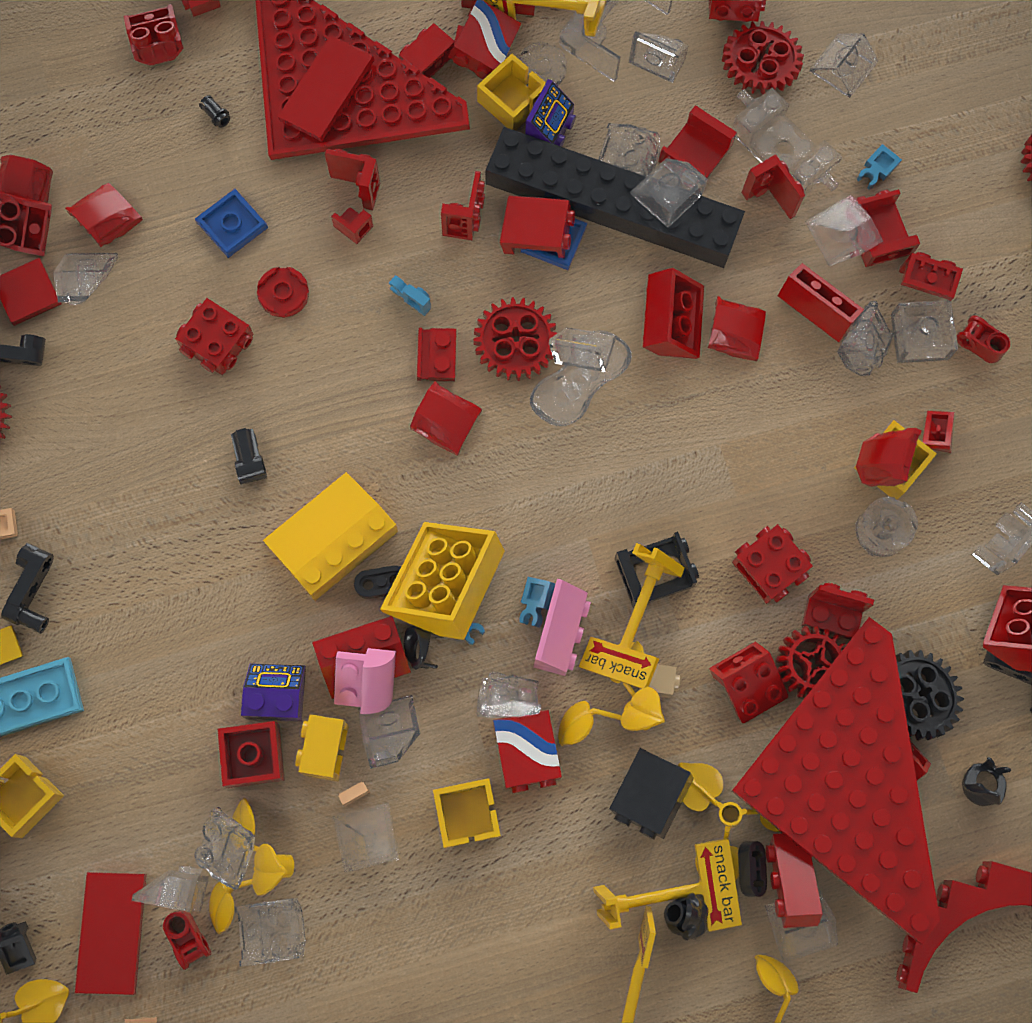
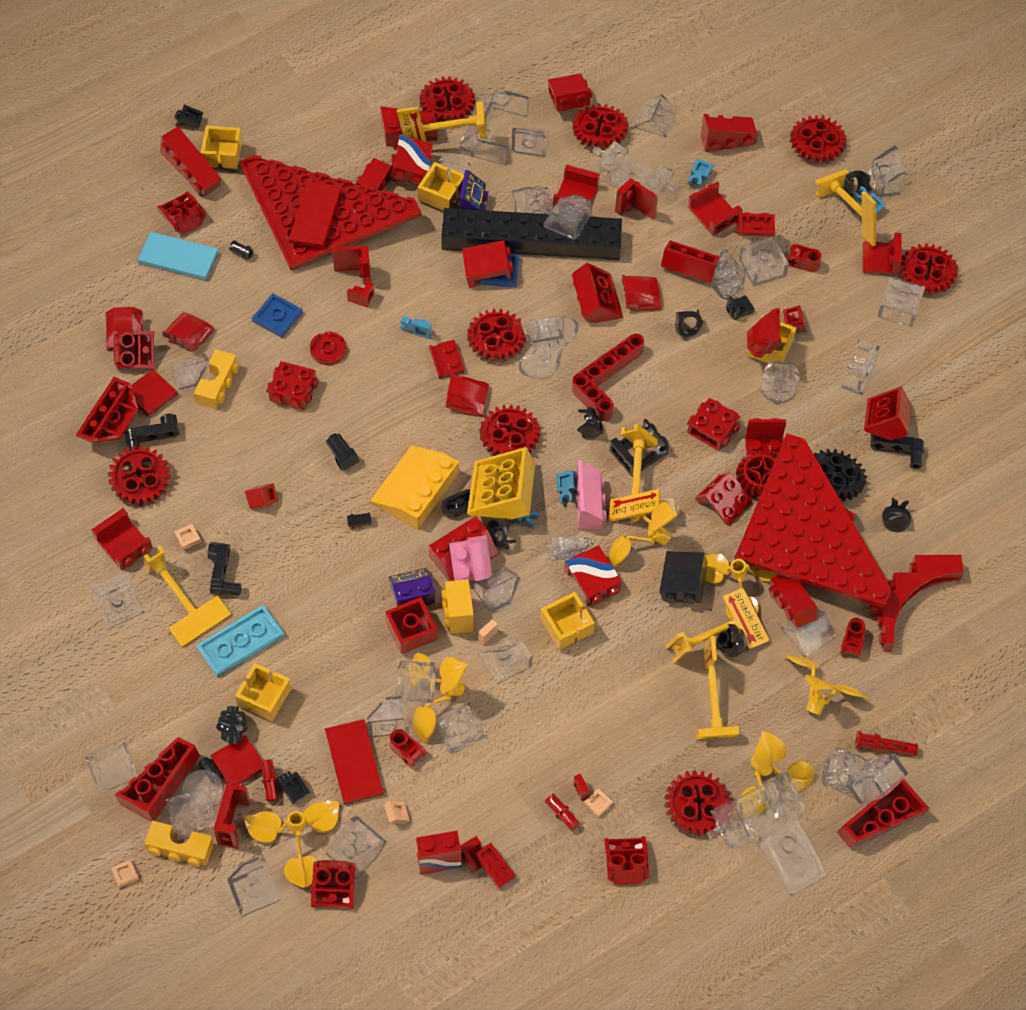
camera: 15 degrees left, 15 degrees down
red bracket [441,171,485,241] -> none
black beam [738,841,767,897] -> none
clear slope [805,195,883,266] -> none
none -> medium azure tile [137,232,218,280]
none -> yellow arch [194,349,239,410]
none -> red panel [245,483,279,509]
none -> black pin [347,512,372,528]
none -> red gear [479,404,540,456]
none -> red beam [572,333,644,421]
none -> black piece [577,407,604,438]
none -> black piece [675,310,704,338]
none -> red wedge [700,114,758,152]
none -> black bracket [726,295,755,320]
none -> red piece [840,618,865,658]

